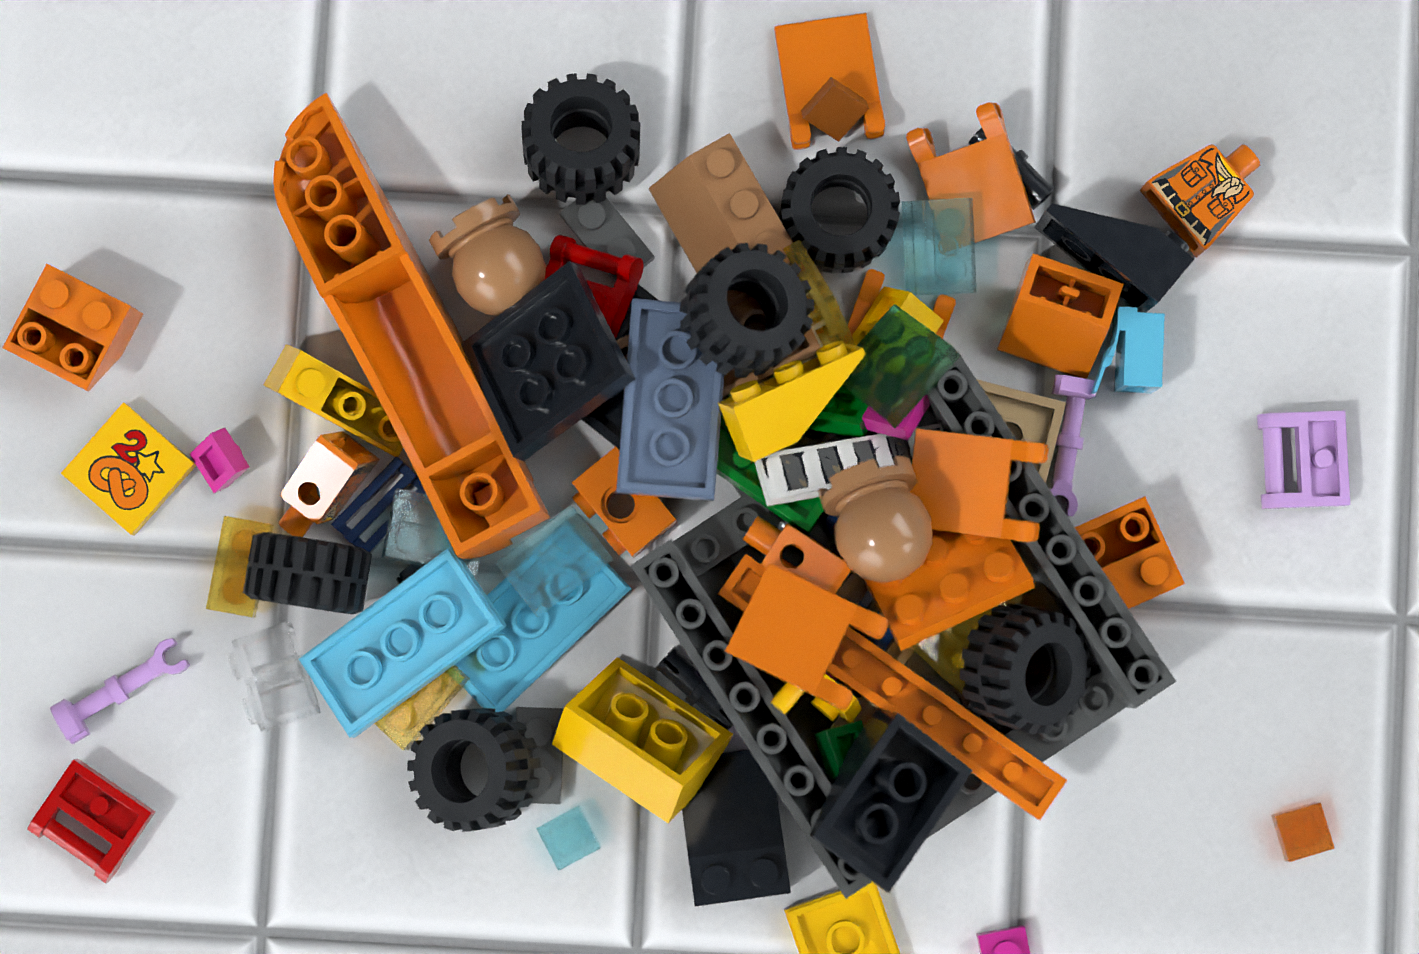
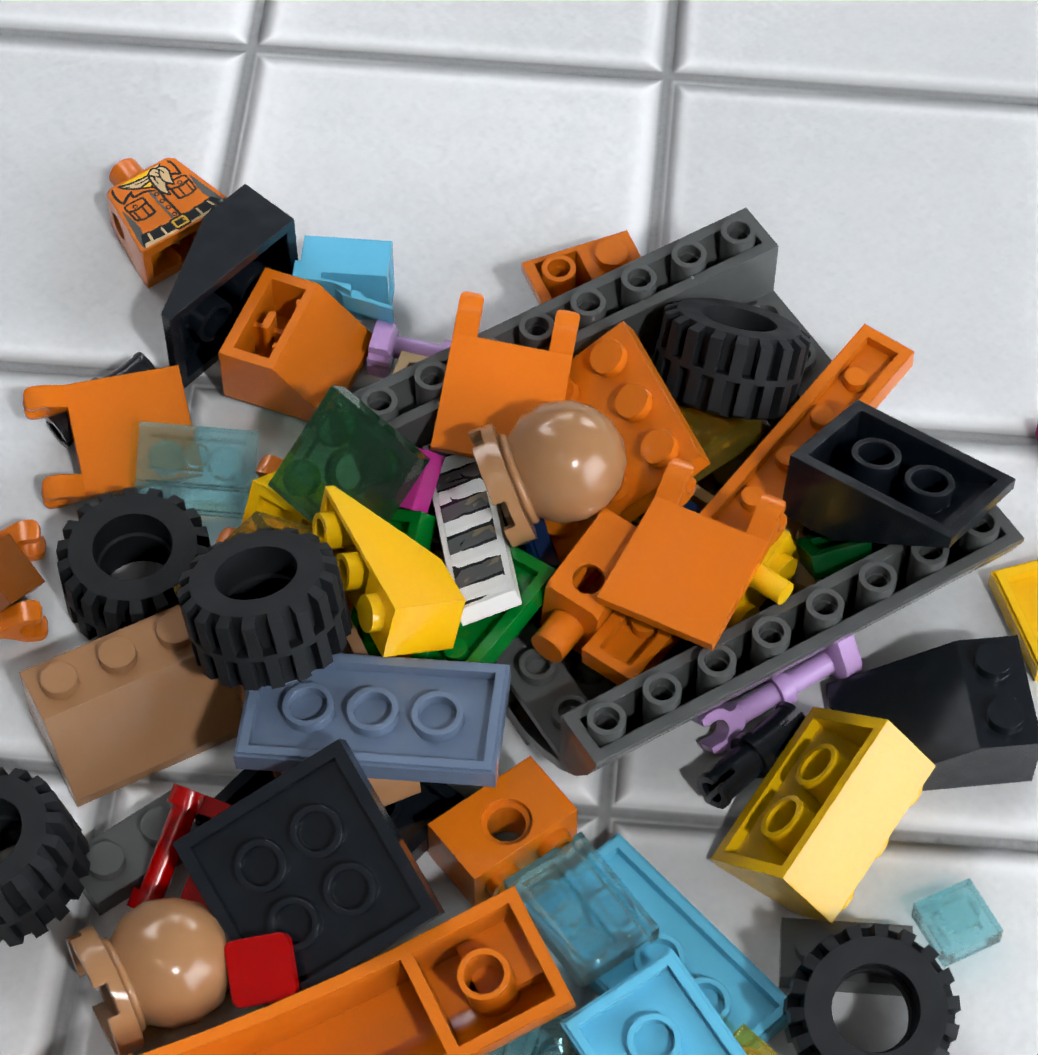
camera: 90 degrees left, 30 degrees down
lavender plate [1257,411,1350,509] -> none
clear orange plate [1271,802,1335,862] -> none
none -> red piece [224,932,300,1008]

